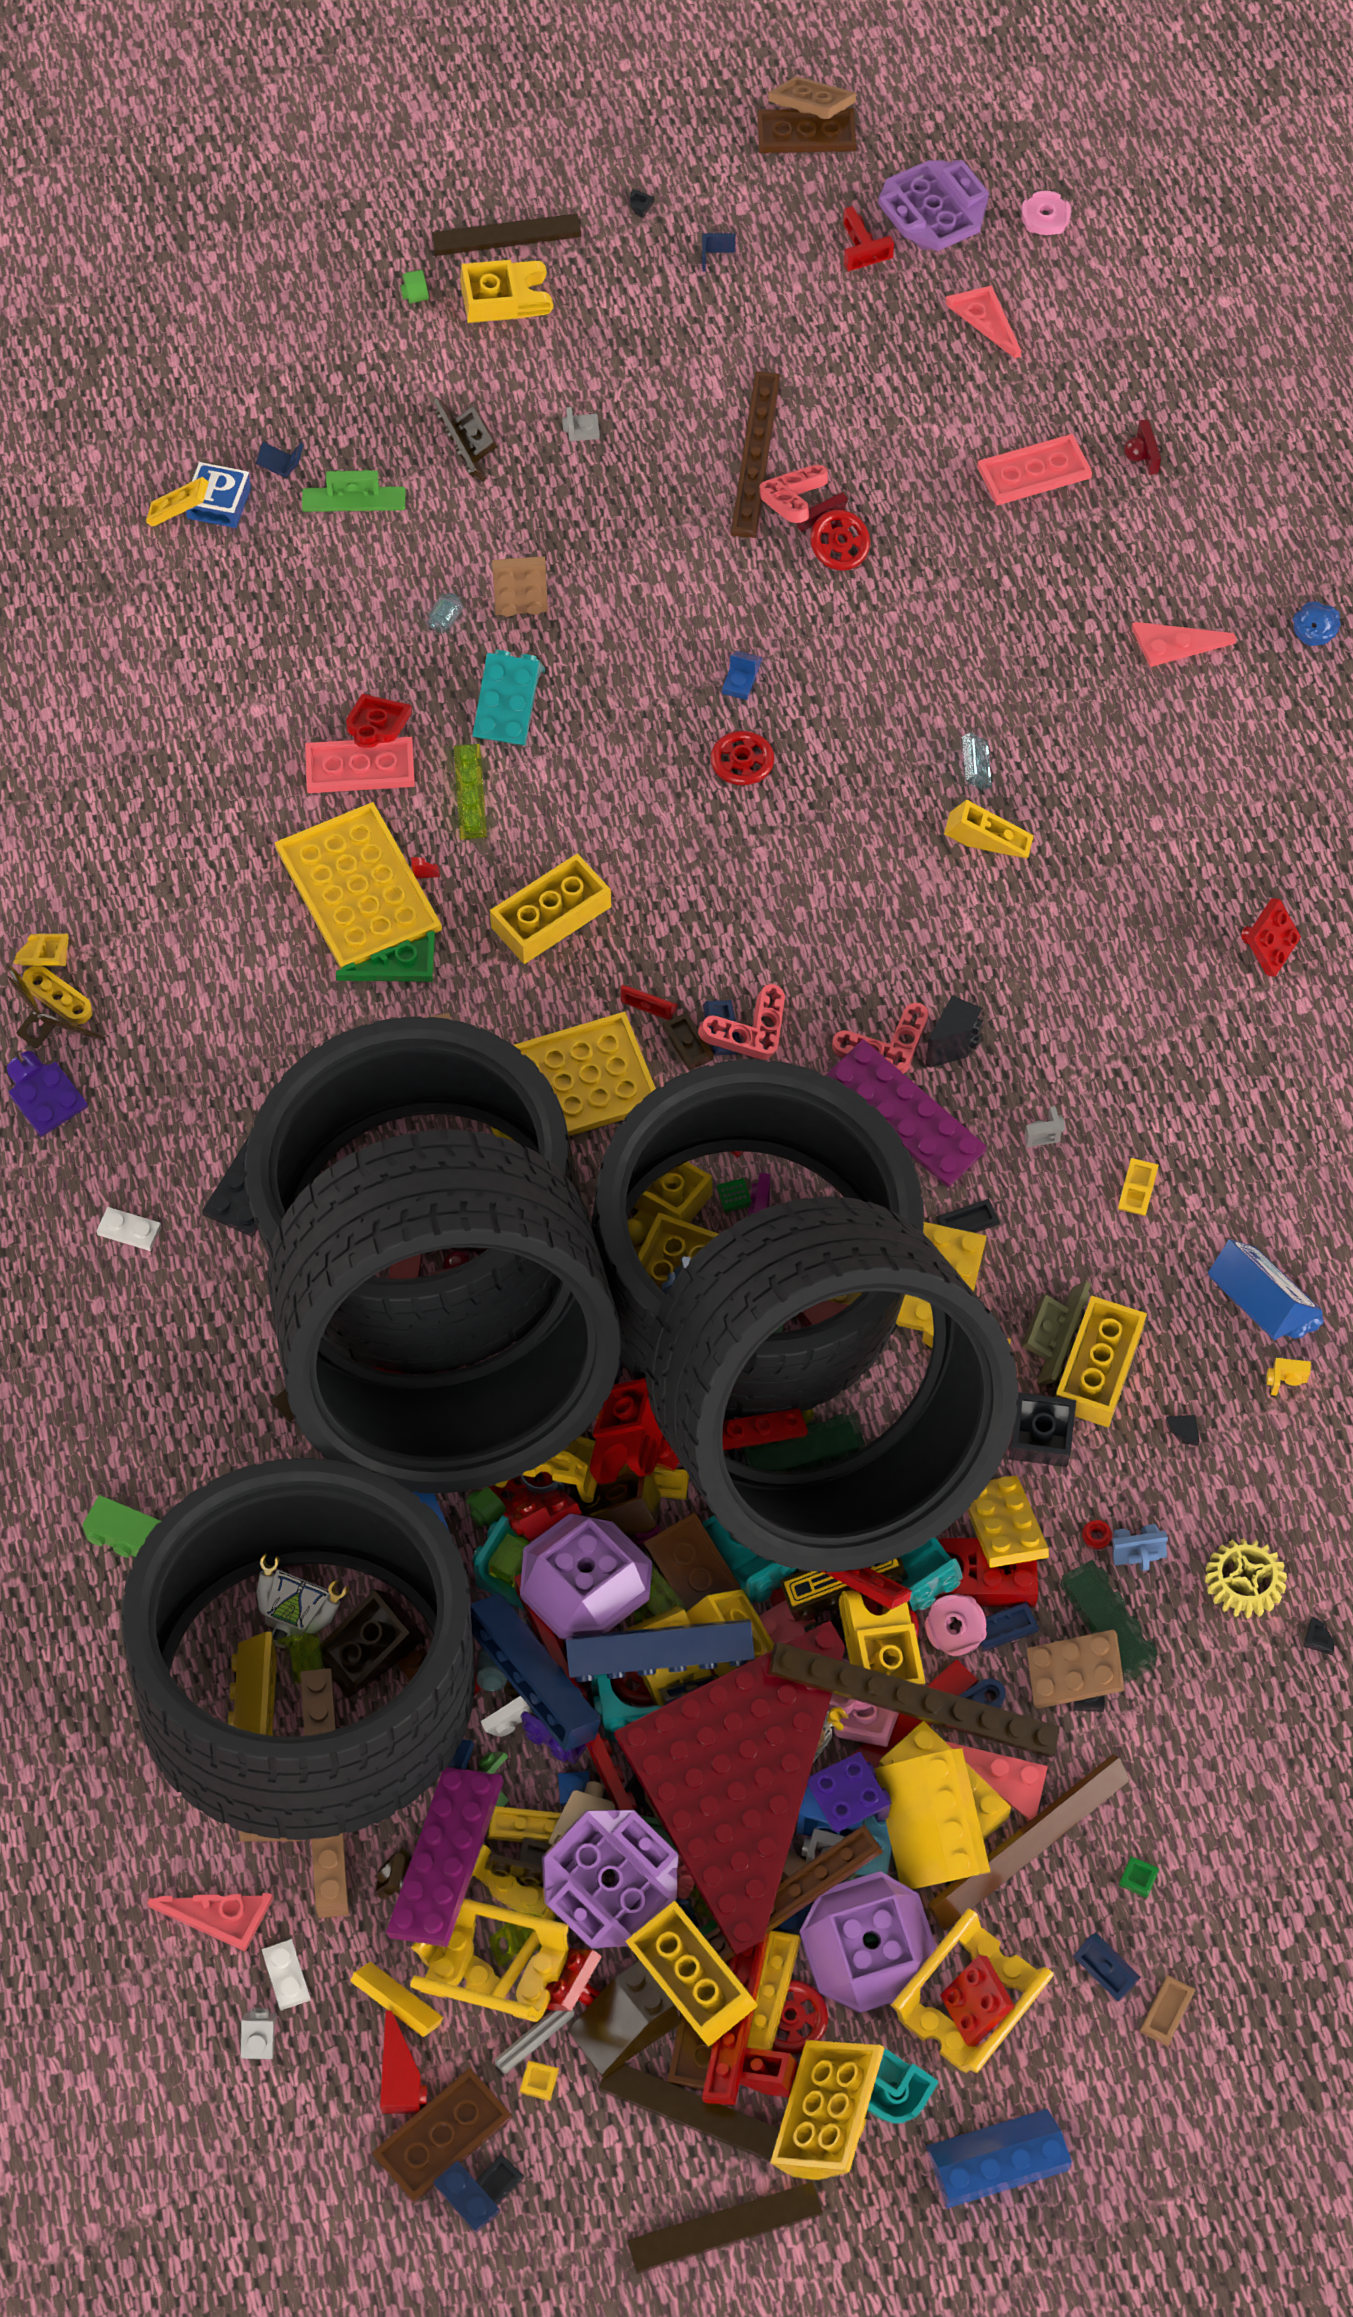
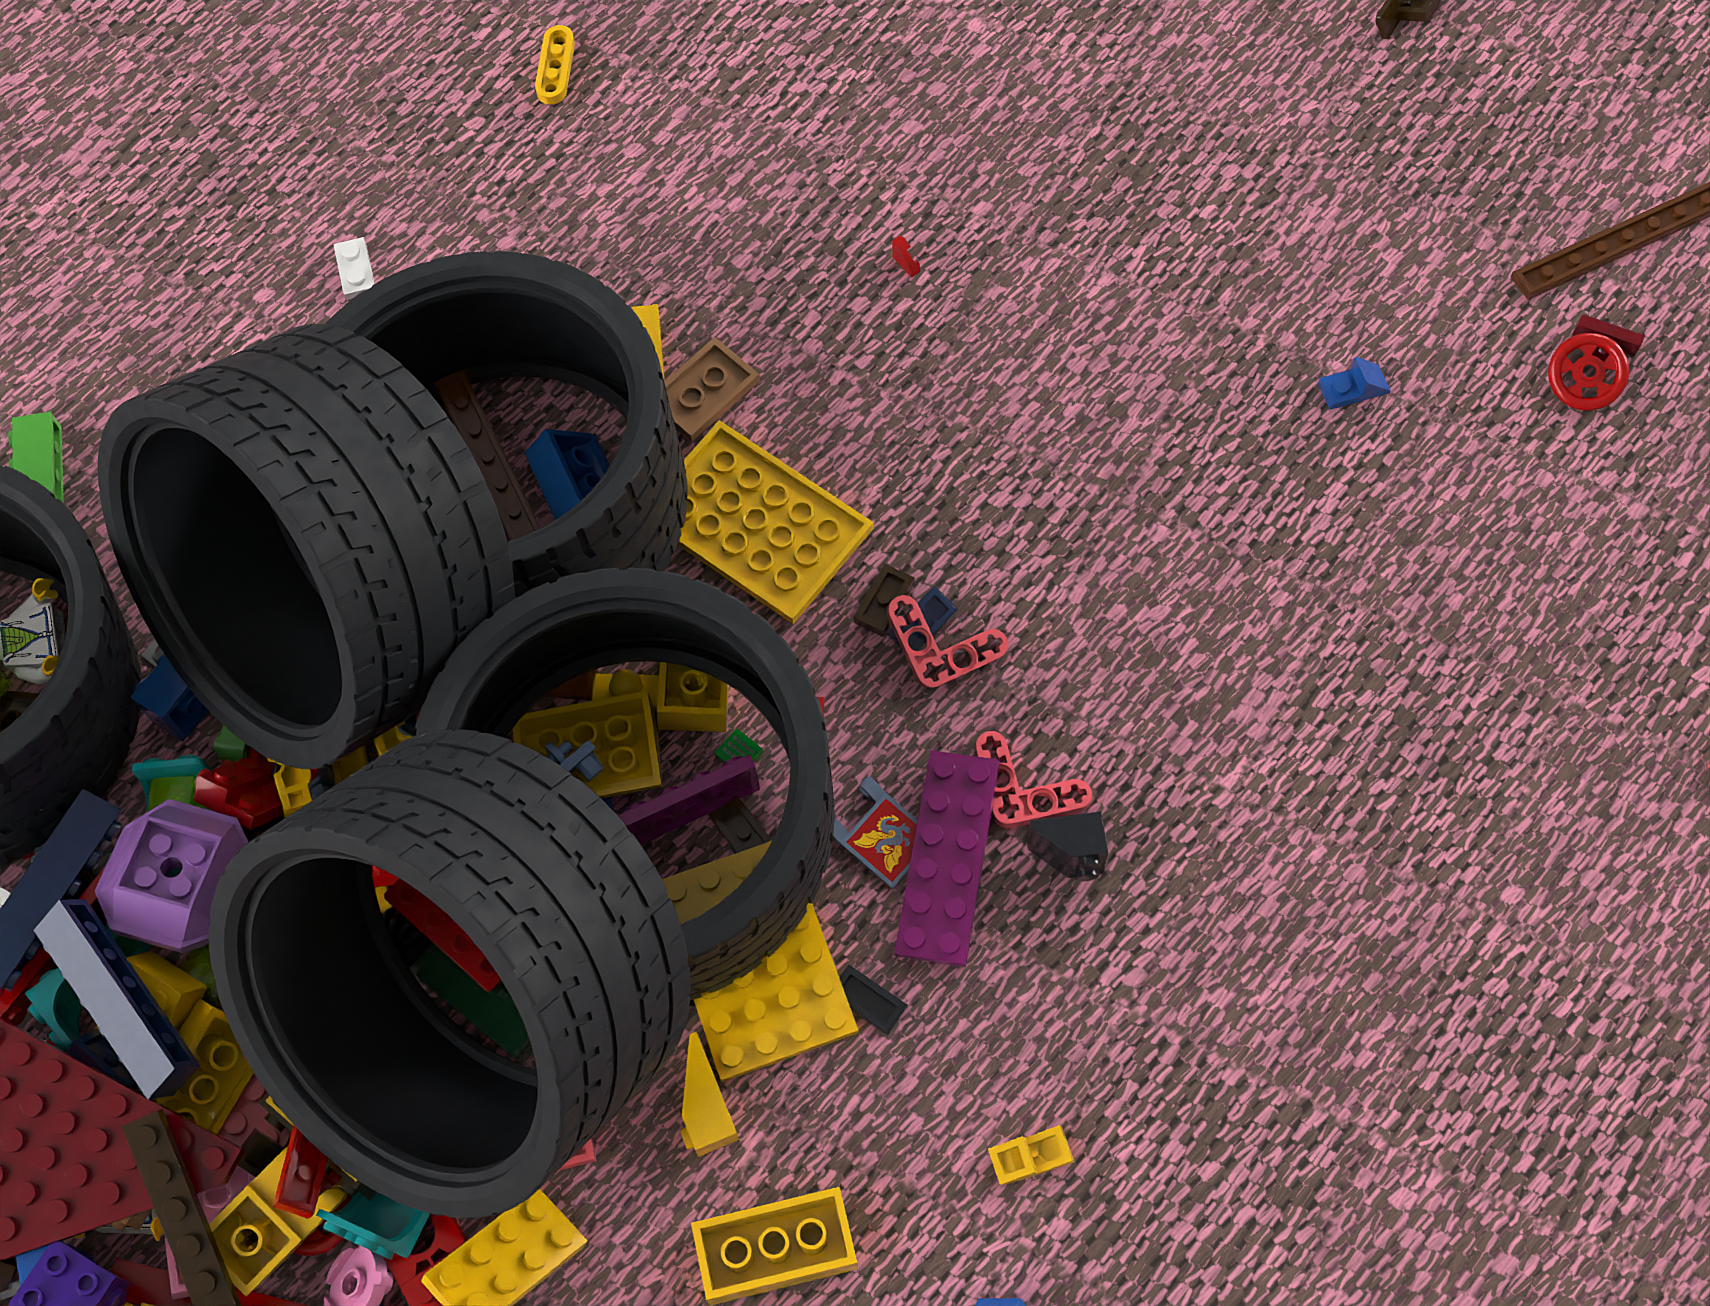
camera: 60 degrees right, 5 degrees up
dark brown piece [7,965,105,1049] -> none
dark purple plate [7,1051,88,1137] -> none
yellow slope [13,934,69,966] -> none
yellow plate [274,802,442,969] -> none
coral plate [305,737,415,793] -> none
green wing [336,931,435,982] -> none
red plate [346,694,412,748] -> none
clear light blue brick [427,593,463,633] -> none
clear neon green plate [454,744,487,839] -> none
teal bracket [472,650,545,746] -> none
yellow brick [490,853,611,964] -> none
medium nougat plate [492,556,548,616] -> none
light grey bracket [562,407,600,441] -> none
red slope [620,985,678,1020] -> none
red plate [710,731,774,786] -> none
coral beam [760,465,828,523] -> none
yellow slope [944,800,1034,859] -> none
clear light blue plate [962,732,992,790] -> none
black slope [1008,1392,1076,1467] -> none
olive bracket [1022,1281,1091,1387] -> none
light grey bracket [1024,1106,1065,1148] -> none
red plate [1241,898,1301,977] -> none

